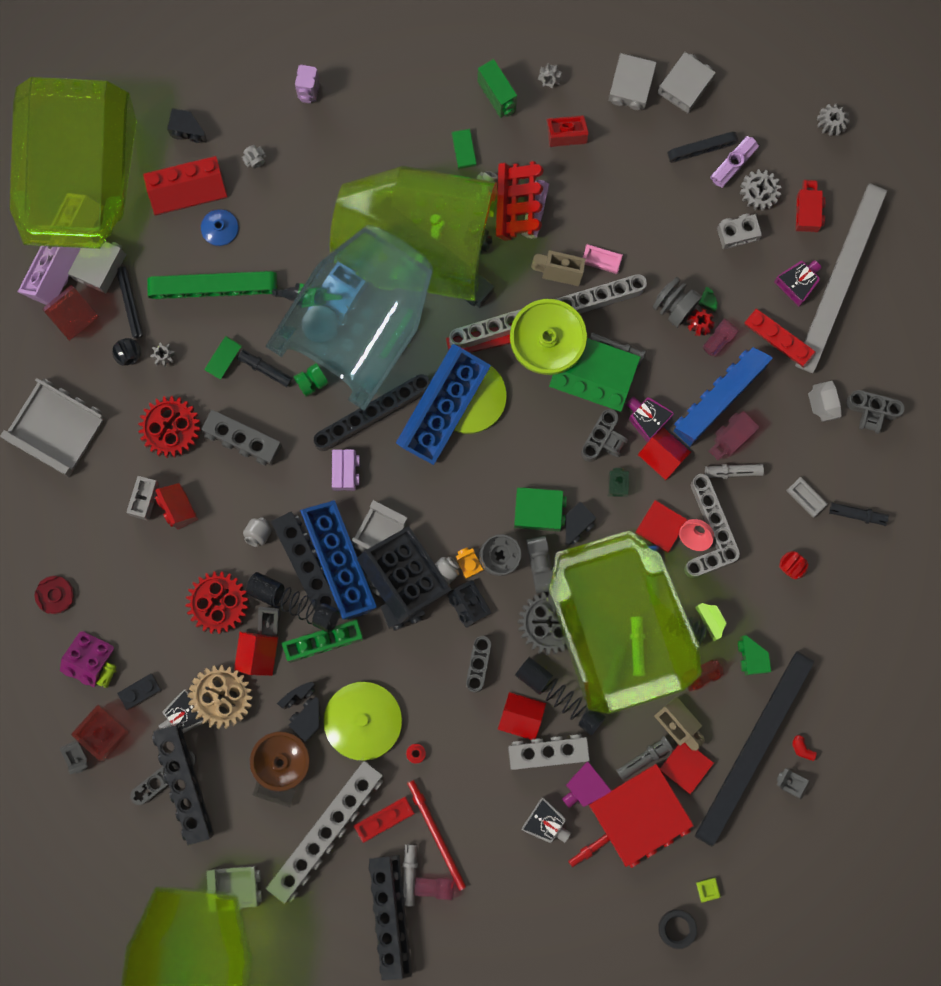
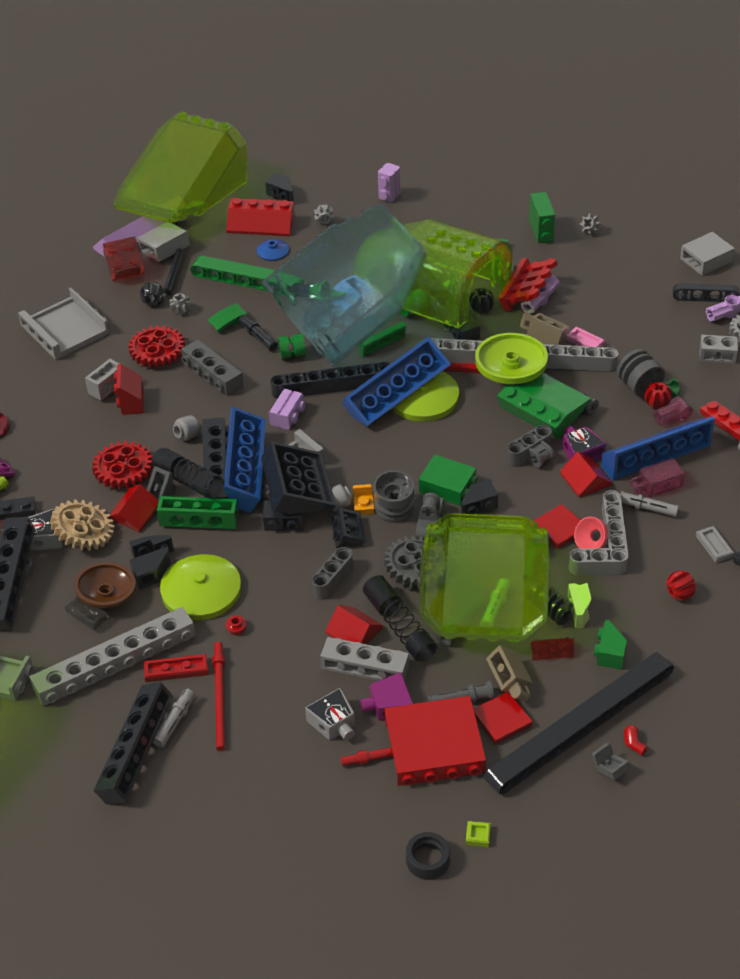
camera: 25 degrees right, 35 degrees down
clear pink piece [415,878,455,900] -> none
red slope [547,116,588,147] -> none
light grey brick [608,53,656,110] -> none
clear green brick [608,468,629,497] -> none

